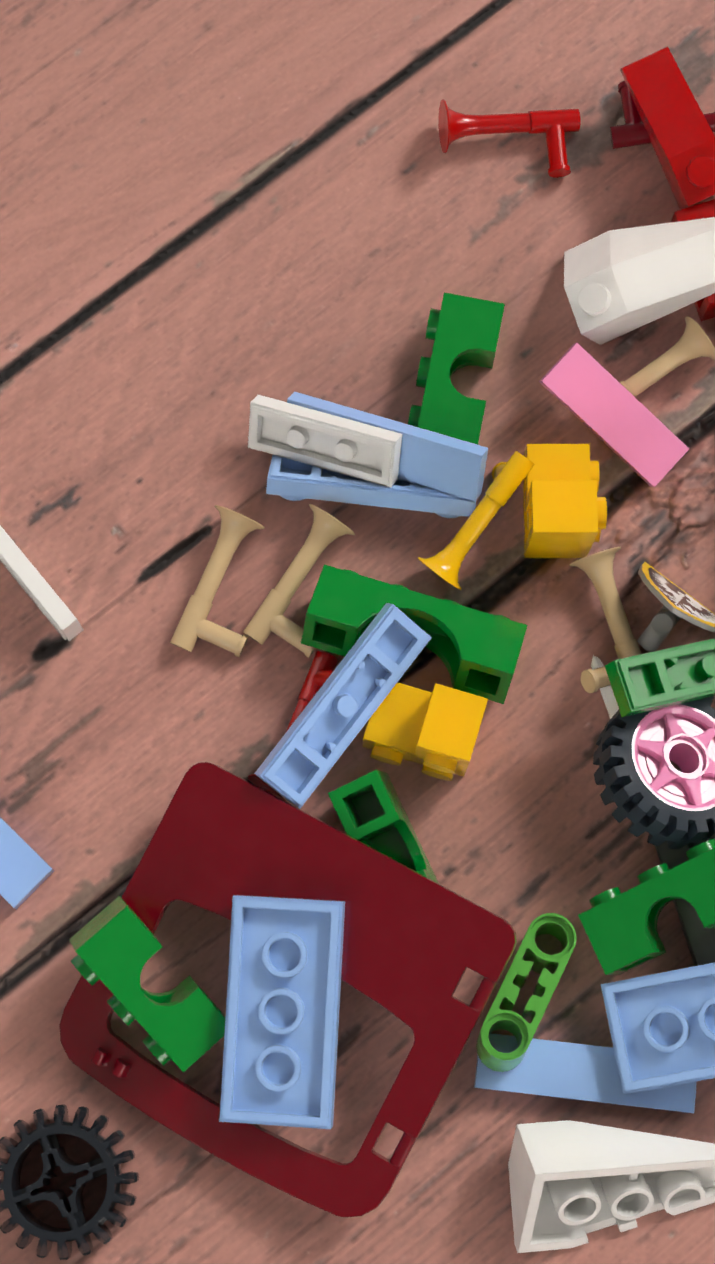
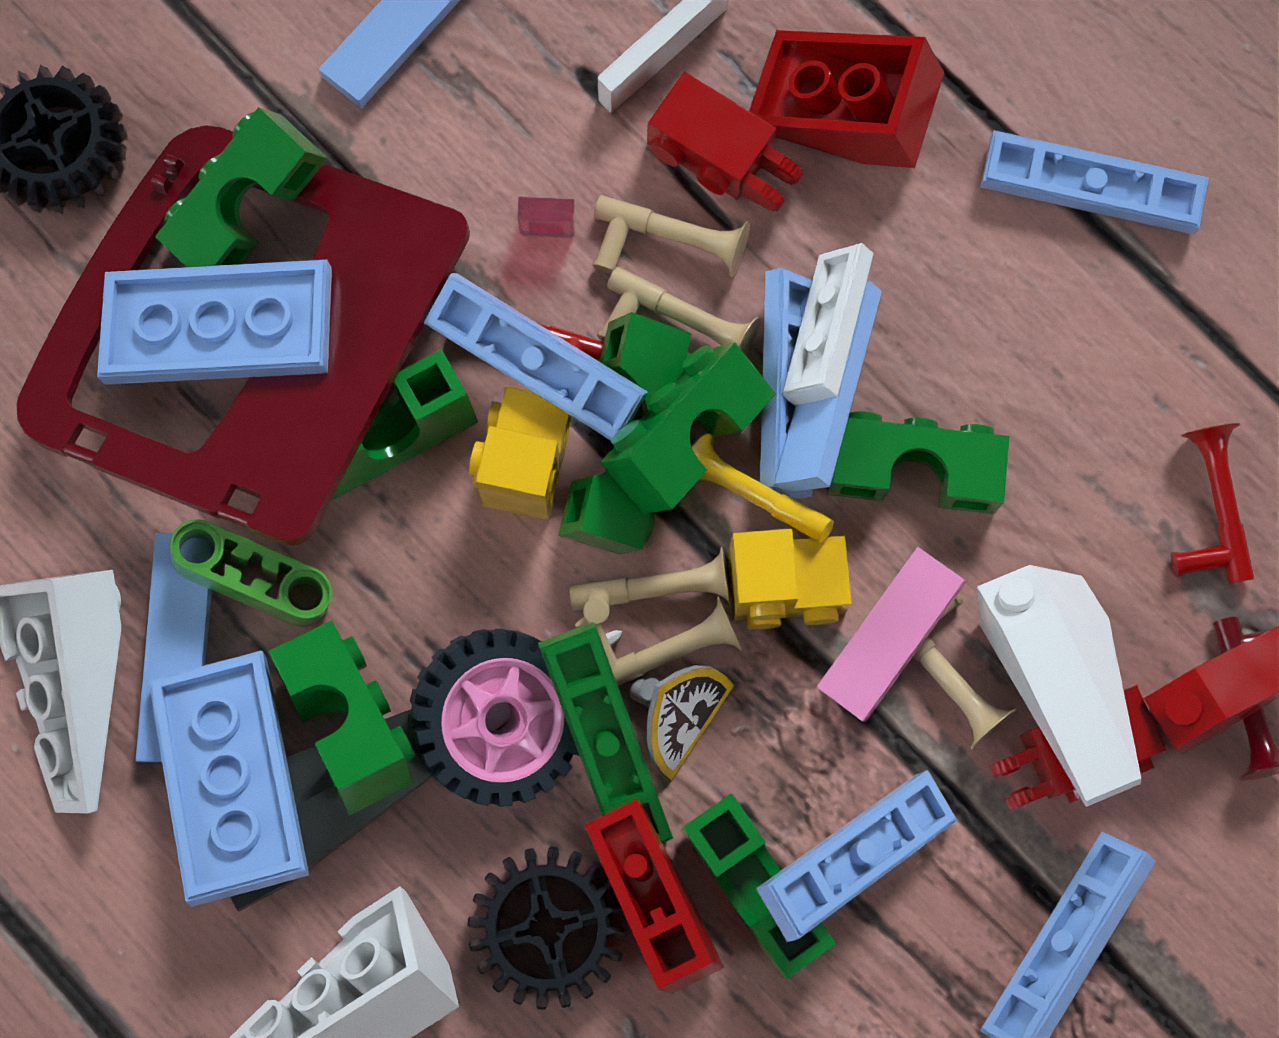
camera: 85 degrees right, 0 degrees up
none -> clear pink tile [517,197,576,238]
none -> tan piece [570,546,731,624]
none -> green arch [600,342,776,514]
none -> red hinge [647,71,803,212]
none -> red slope [749,30,944,168]
none -> light blue plate [980,130,1209,235]

